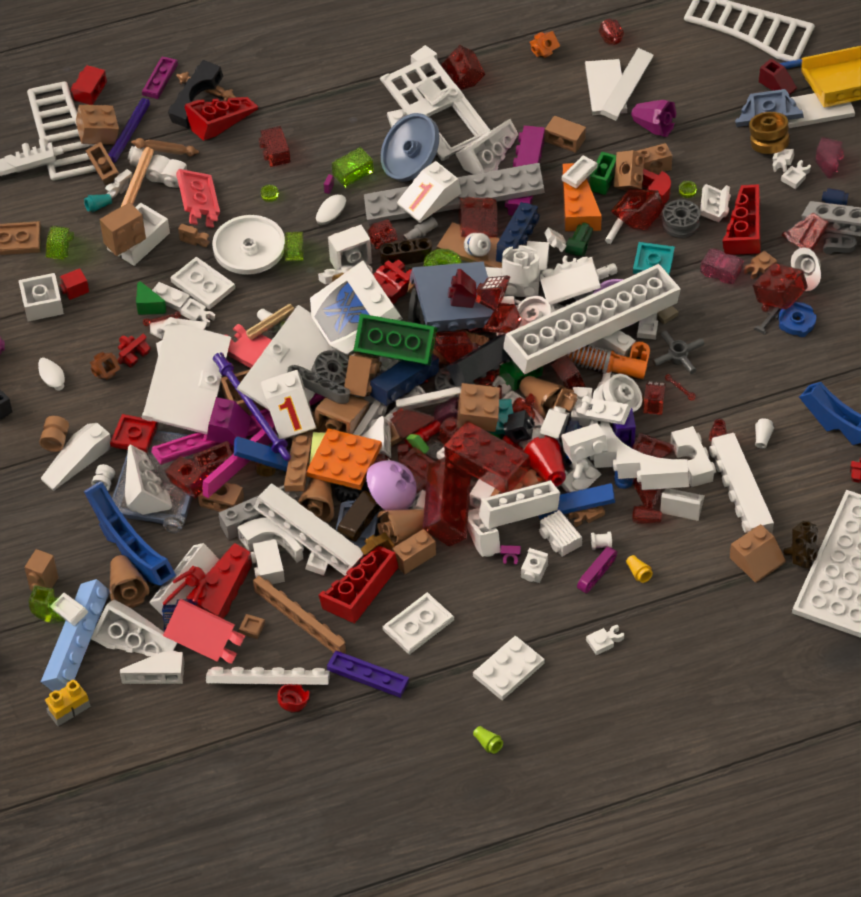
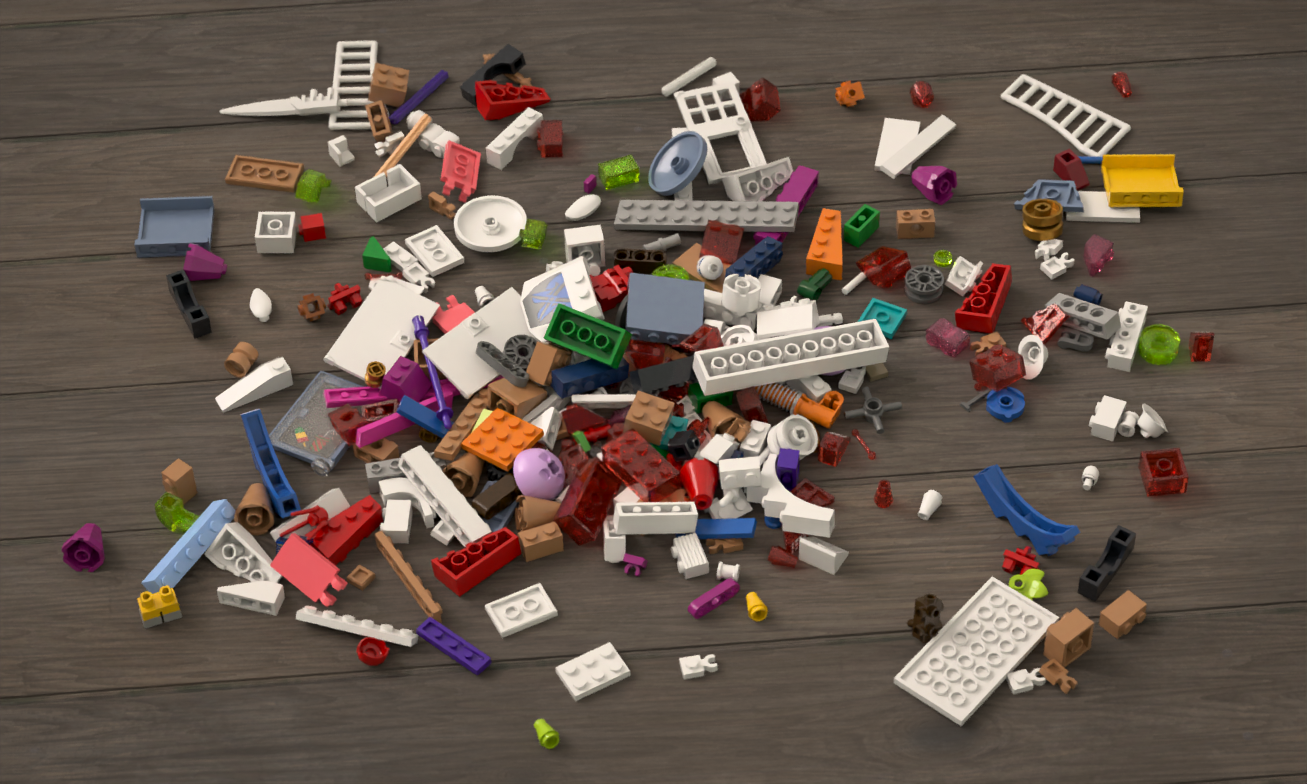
camera: 15 degrees right, 5 degrees down
white tile [50,593,88,626] -> none
red brick [71,65,107,105] -> none
teal cone [84,194,112,212] -> none
white wheel [91,464,115,491] -> none
medium nougat brick [100,202,146,256] -> none
red tile [110,414,159,454] -> none
white wedge [125,444,172,515] -> none
medium nougat wheel [131,138,199,156] -> none
magenta tile [142,56,178,99] -> none
tan axle [246,304,295,340] -> none
clear neon green tile [261,185,279,202] -> none
white slope [261,370,317,439] -> none
pearl gold bracket [360,532,395,555] -> none
clear red brick [367,219,397,250] -> none
white slope [397,161,461,222] -> none
white bracket [417,77,452,106] -> none
dark red slope [448,269,476,308] -> none
clear red slope [476,275,510,311] -> none
white brick [521,548,548,583] -> none
white plate [544,227,566,252] -> none
medium nougat brick [545,116,586,153] -> none
white tile [562,155,598,188] -> none
white plate [576,396,631,425] -> none
medium nougat brick [614,150,645,191] -> none
red brick [642,168,671,208] -> none
white arch [671,426,716,488] -> none
white brick [709,433,774,534] -> none
medium nougat slope [730,524,786,583] -> none
none -> white panel [328,135,355,167]
none -> pearl gold wheel [364,361,386,388]
none -> white arch [486,107,544,170]
none -> white axle [662,57,716,96]

